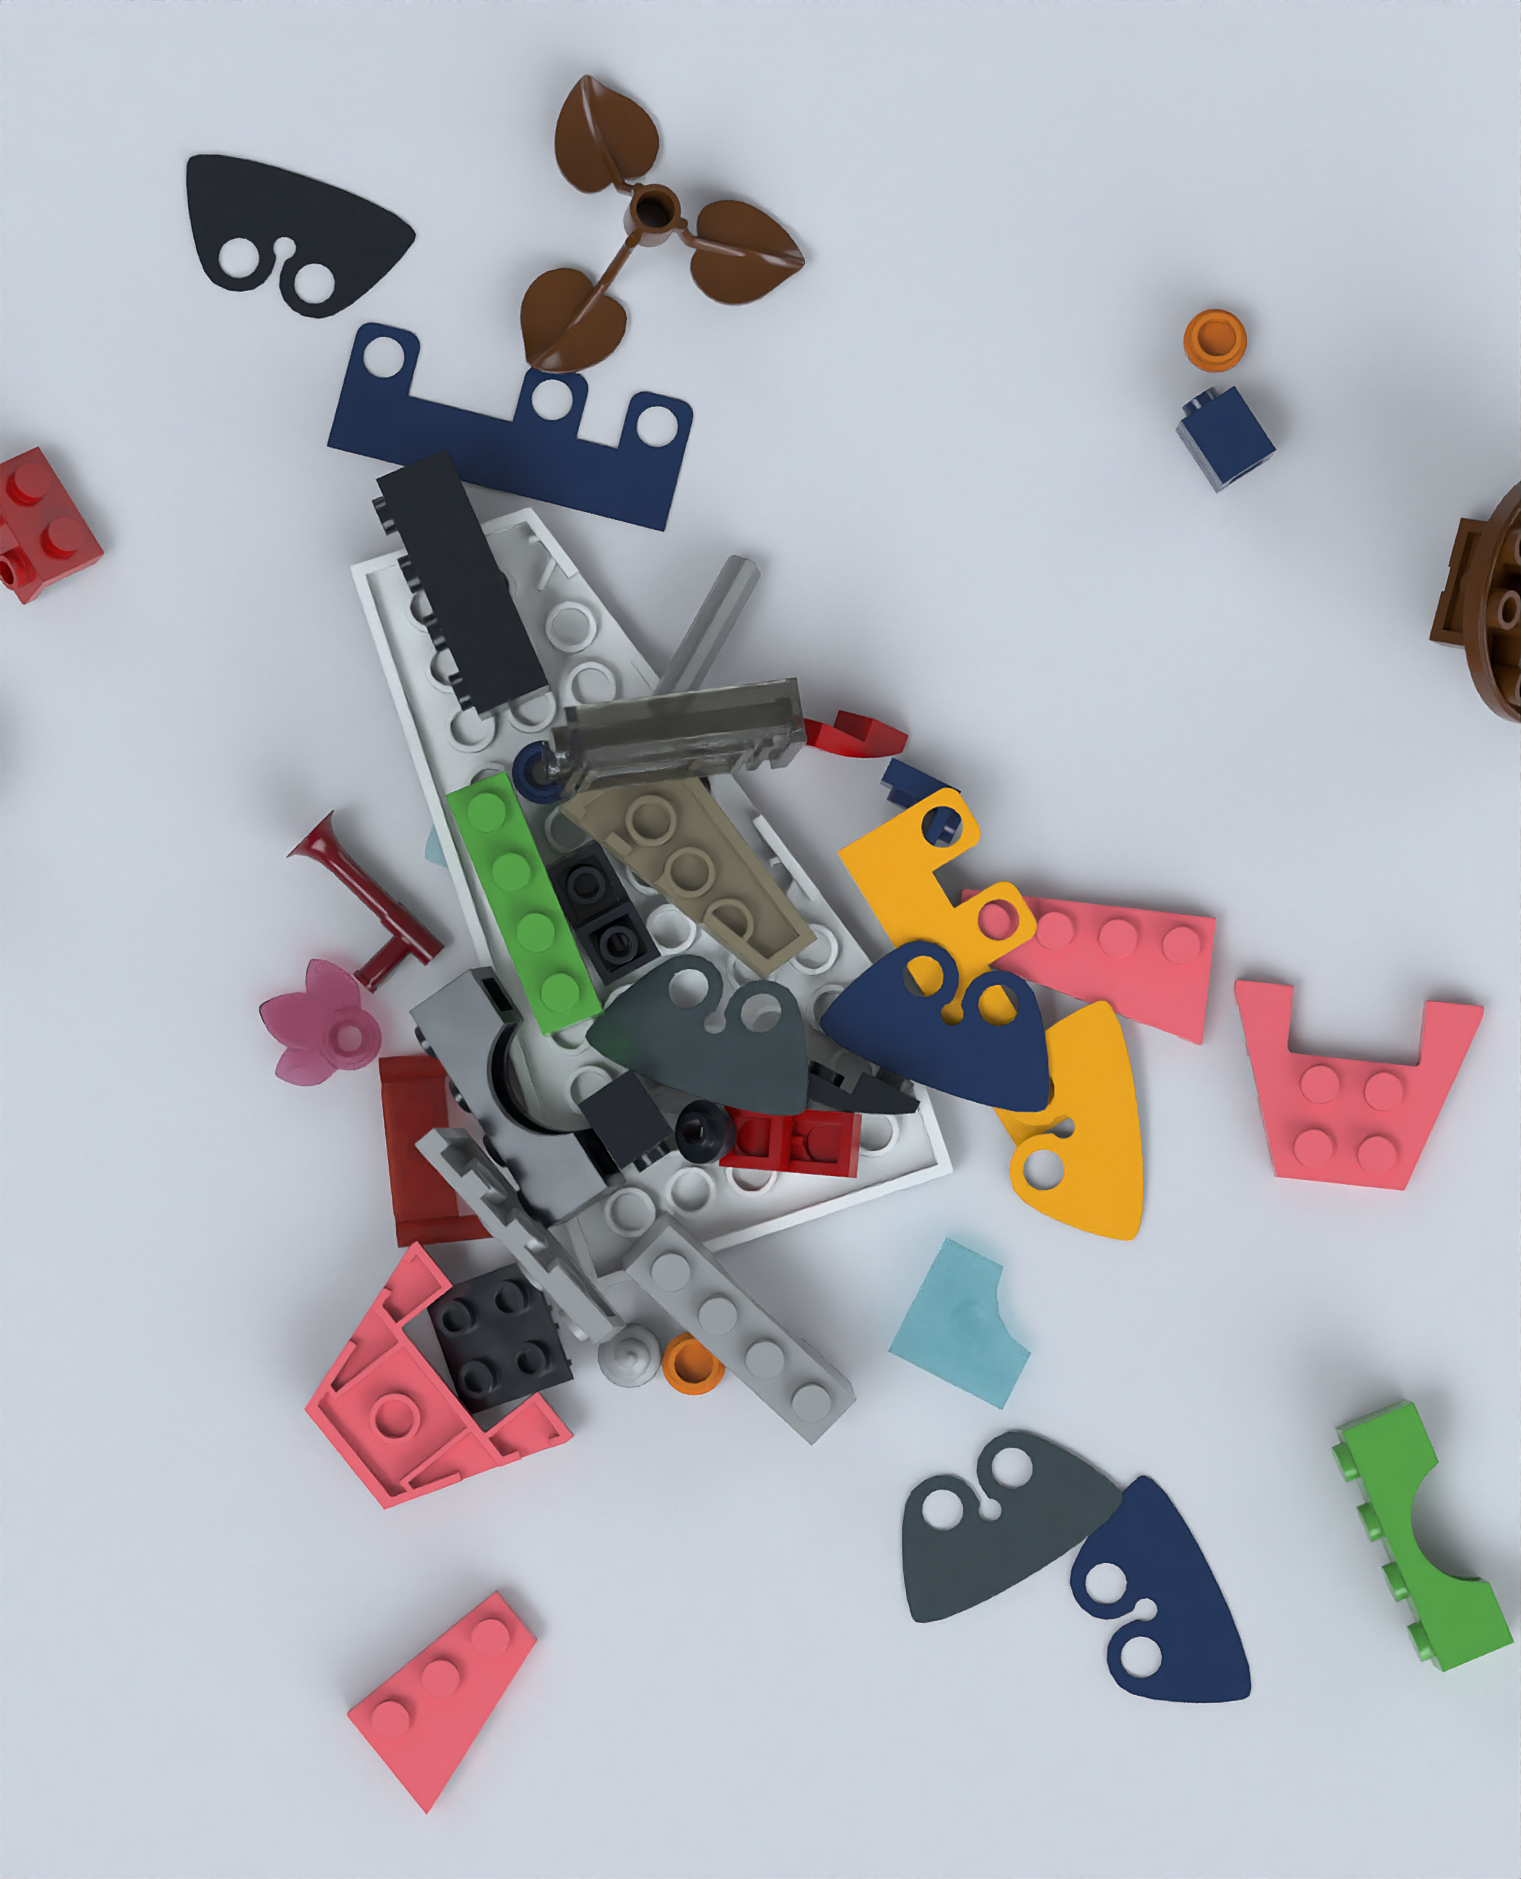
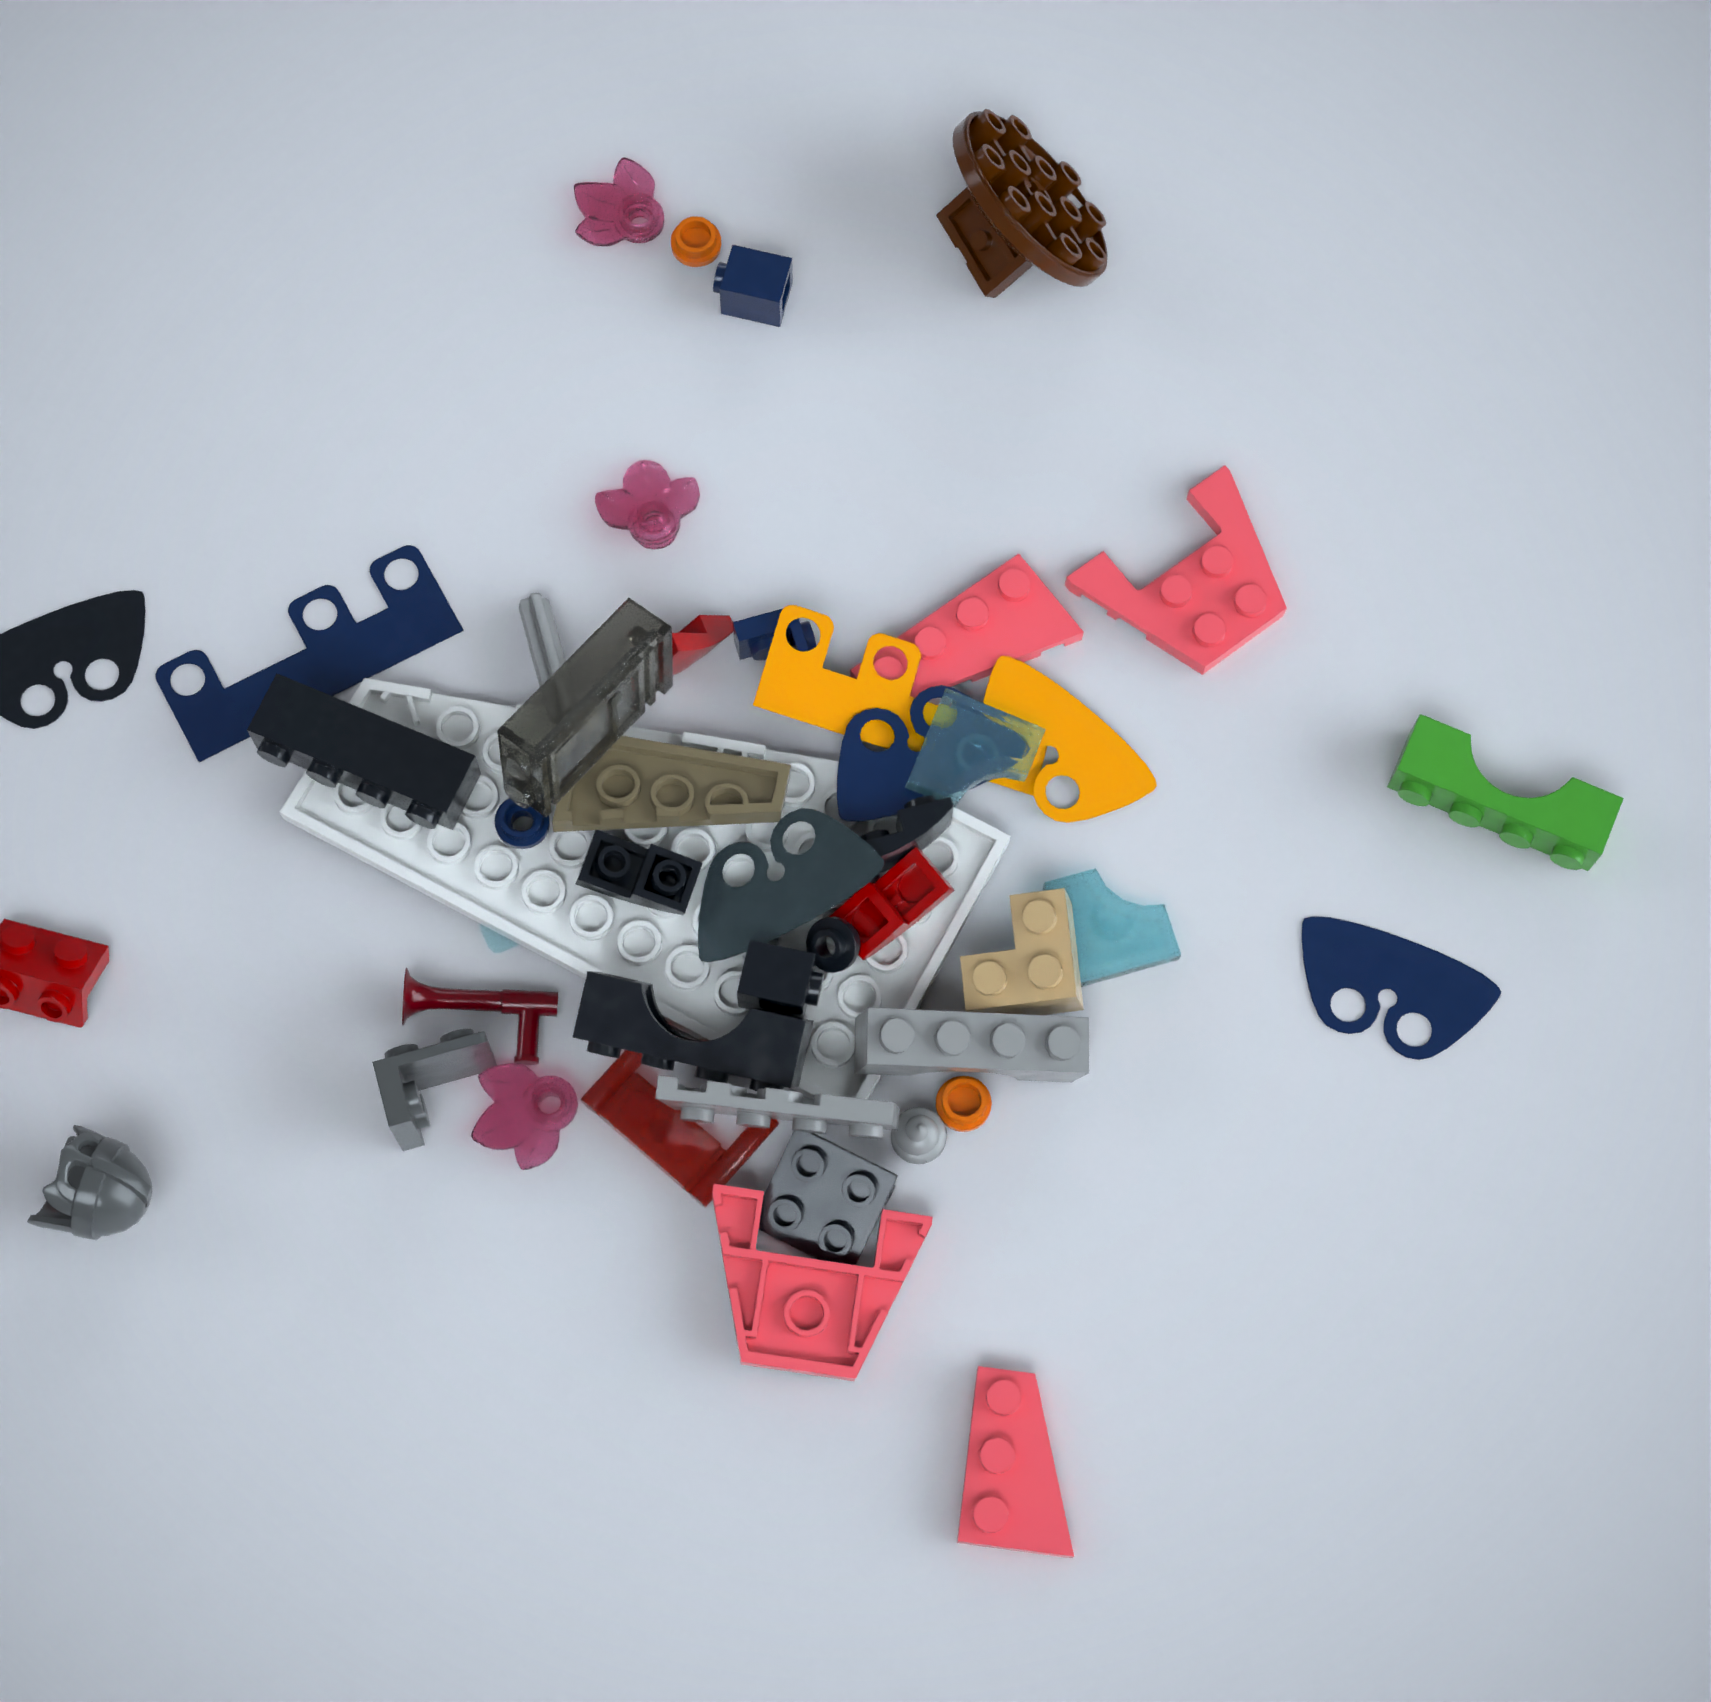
camera: 45 degrees left, 15 degrees down
bright green arch [445,771,605,1038] -> none
reddish brown plant [520,75,805,374] -> none
clear light blue piece [902,1432,1123,1623] -> none
none -> dark grey bracket [372,1029,497,1151]
none -> clear pink plate [574,157,665,247]
none -> clear pink plate [595,460,700,550]
none -> clear light blue tile [905,688,1046,808]
none -> tan brick [960,888,1084,1015]

